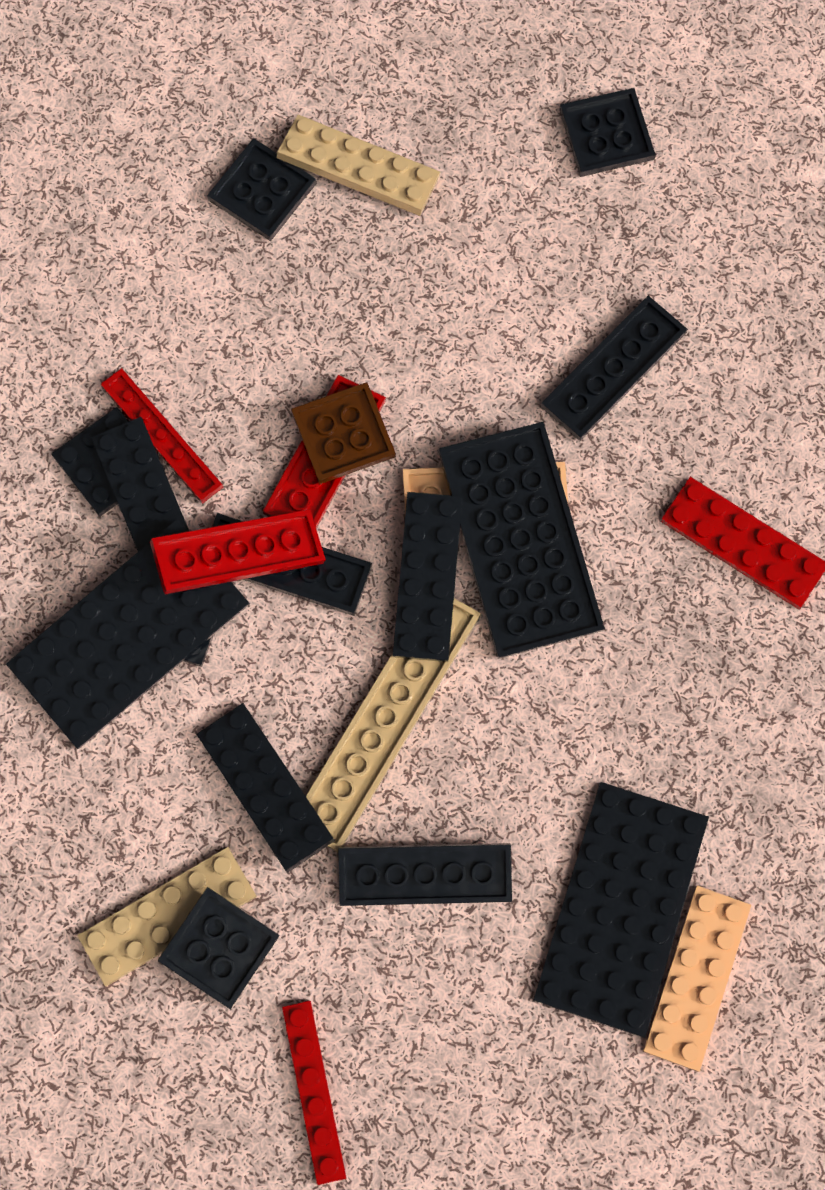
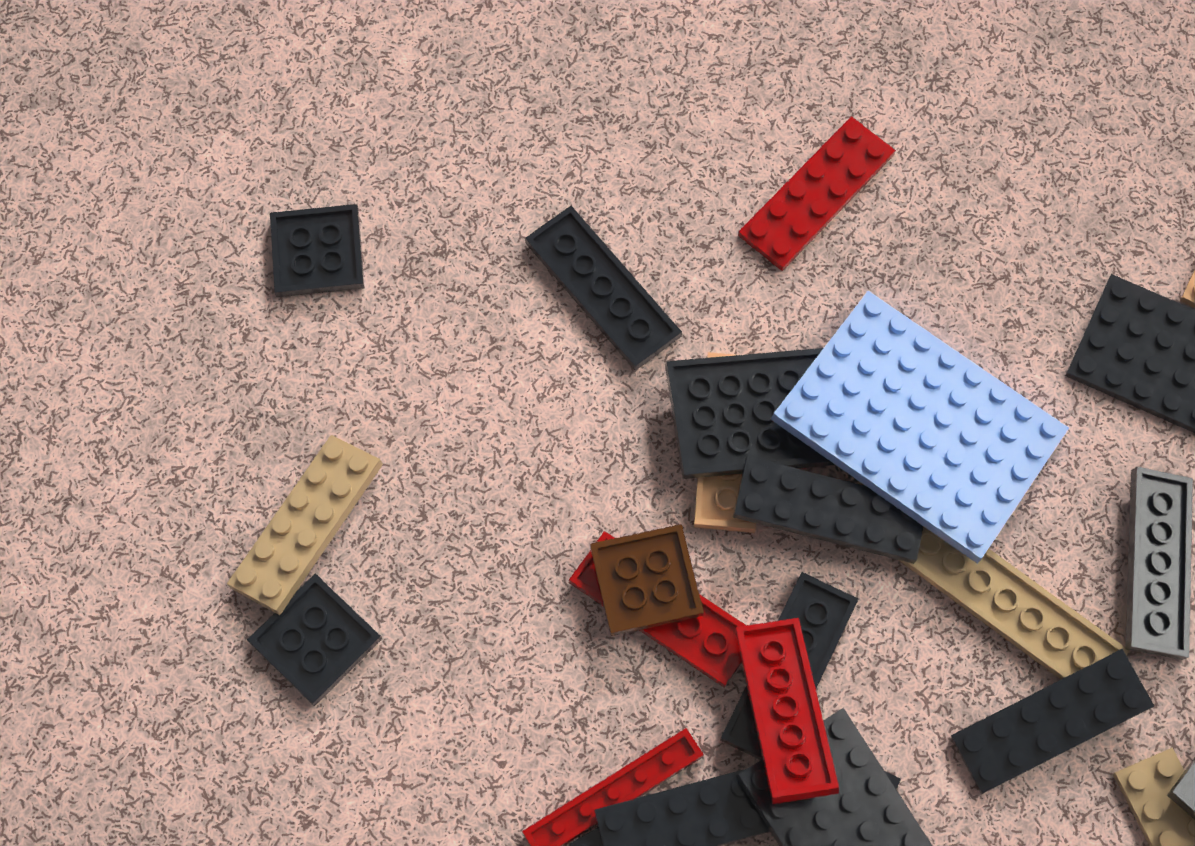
camera: 80 degrees left, 5 degrees down
none -> light blue plate [771,291,1069,564]

